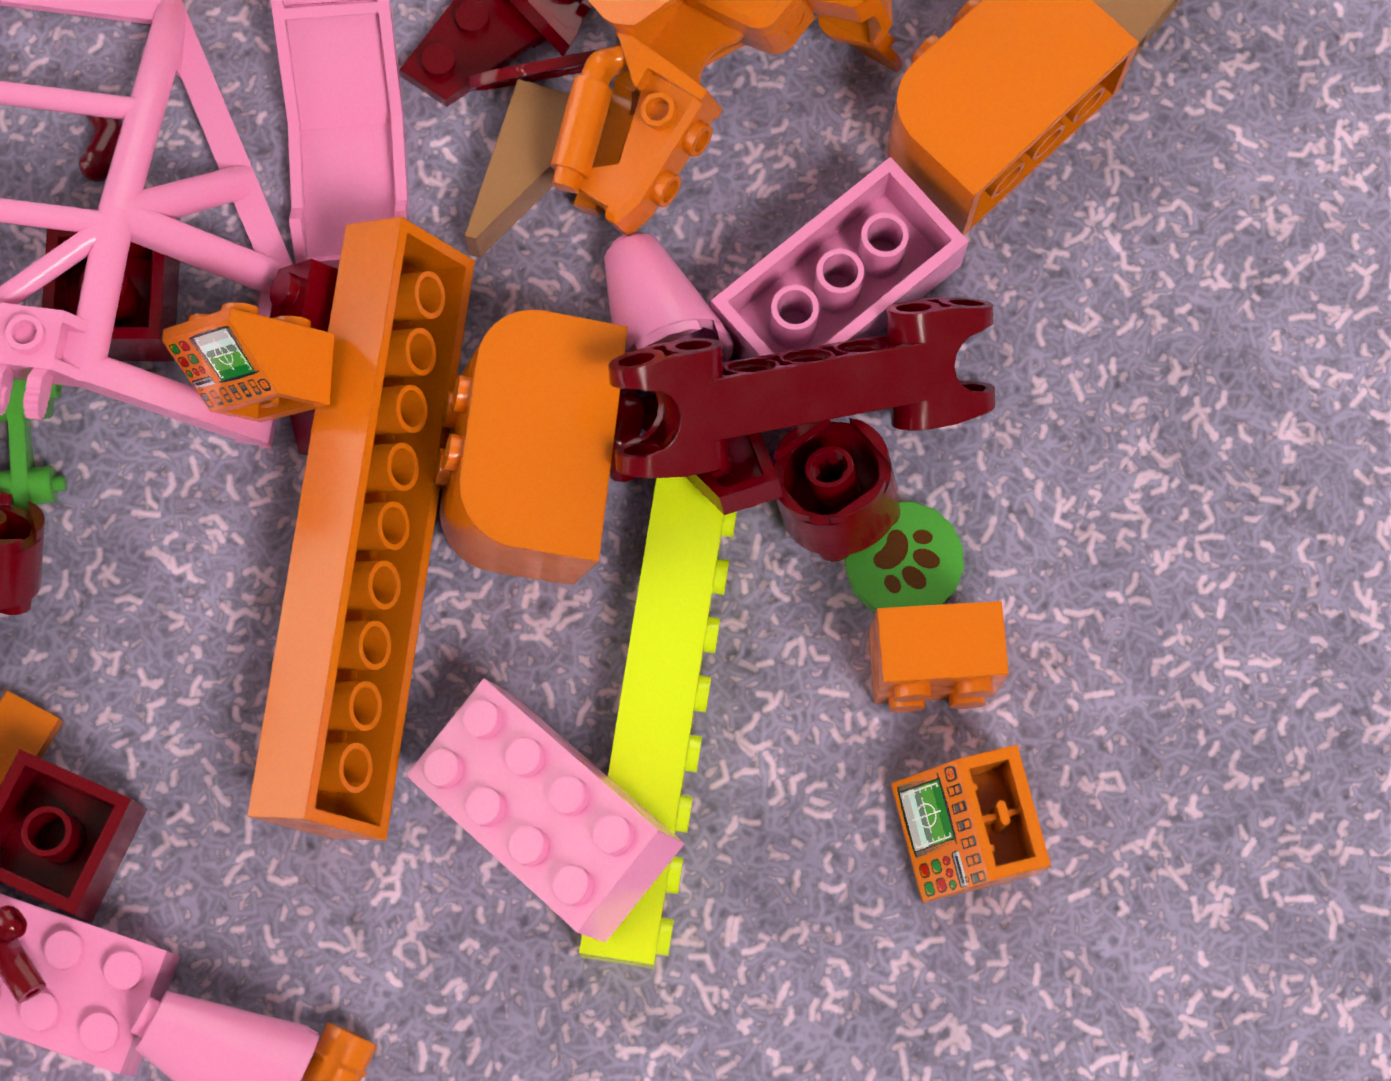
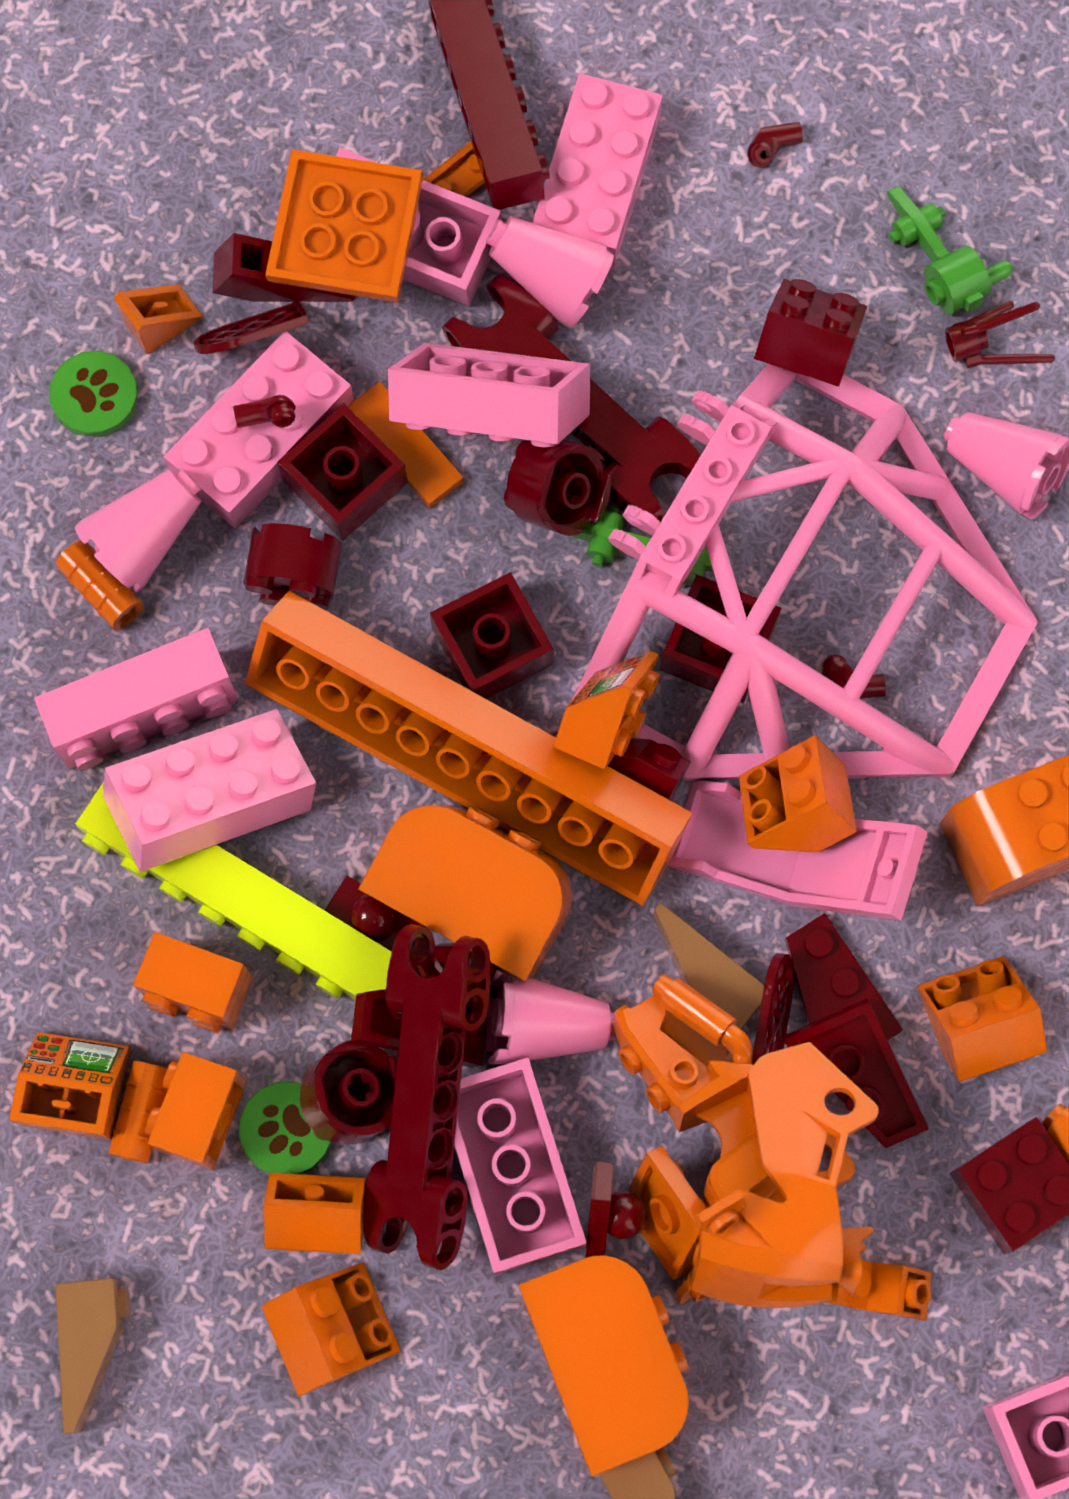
camera: 115 degrees right, 0 degrees up
none -> bright pink brick [34,628,239,770]
none -> medium nougat slope [55,1278,131,1434]
none -> orange axle [108,1061,168,1164]
none -> orange brick [133,932,254,1034]
none -> dark red brick [243,523,342,610]
none -> orange slope [261,1262,401,1397]
none -> orange brick [263,1173,365,1254]
none -> dark red tile [324,875,425,952]
none -> dark red brick [430,572,554,699]
none -> dark red tile [585,1162,648,1258]
none -> orange plate [627,1146,709,1280]
none -> orange slope [739,735,857,853]

